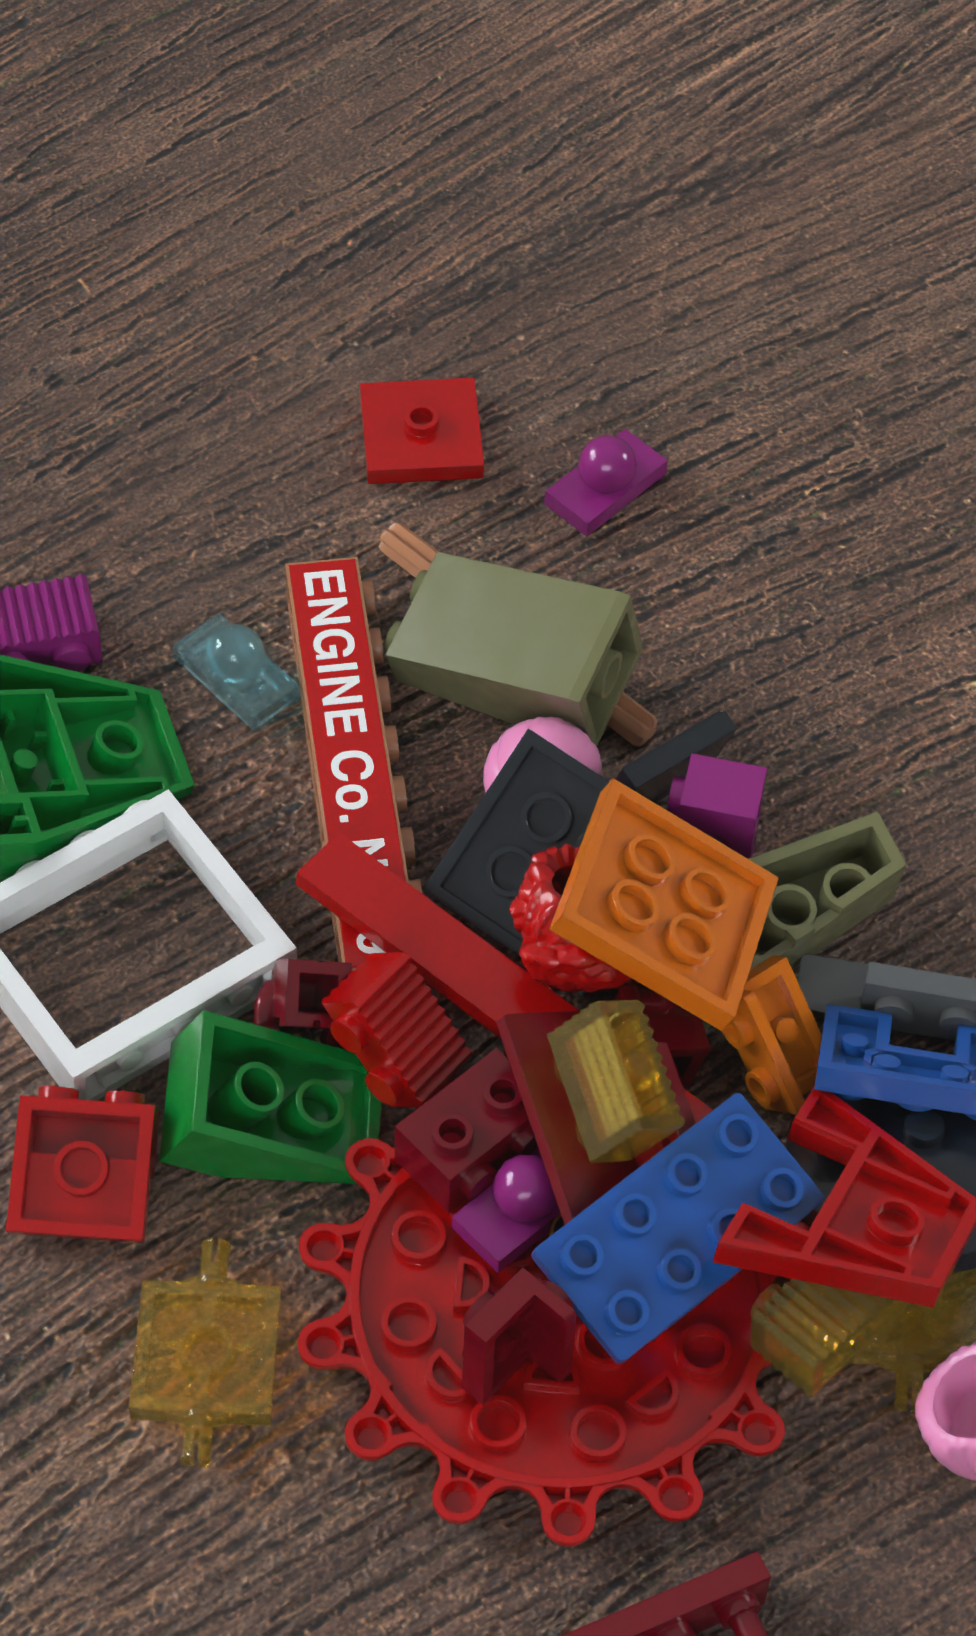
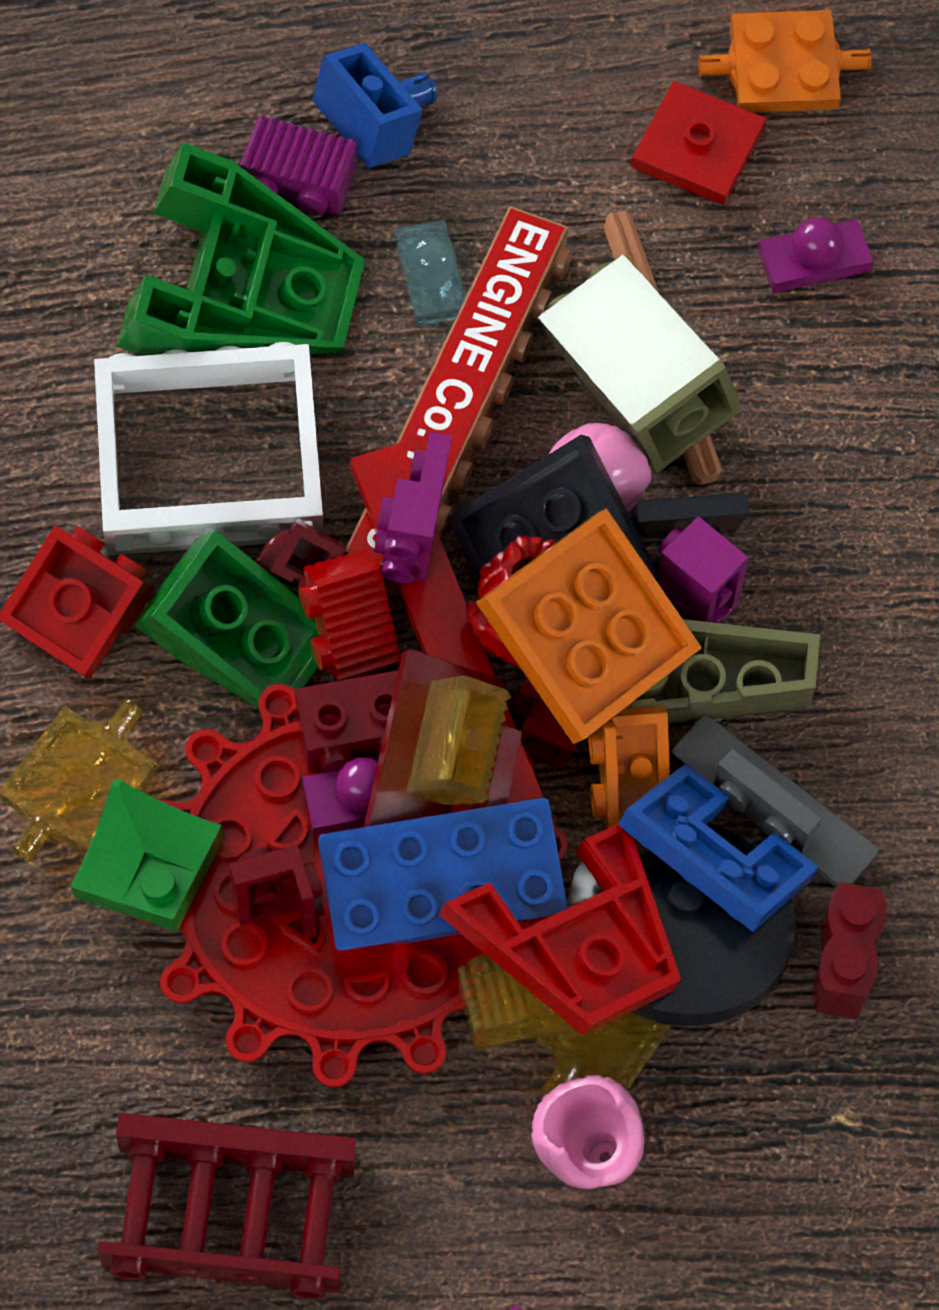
camera: 30 degrees right, 10 degrees up
none -> green plate [70,779,226,931]
none -> blue brick [312,42,438,168]
none -> magenta plate [374,432,452,584]
none -> orange plate [698,10,871,112]

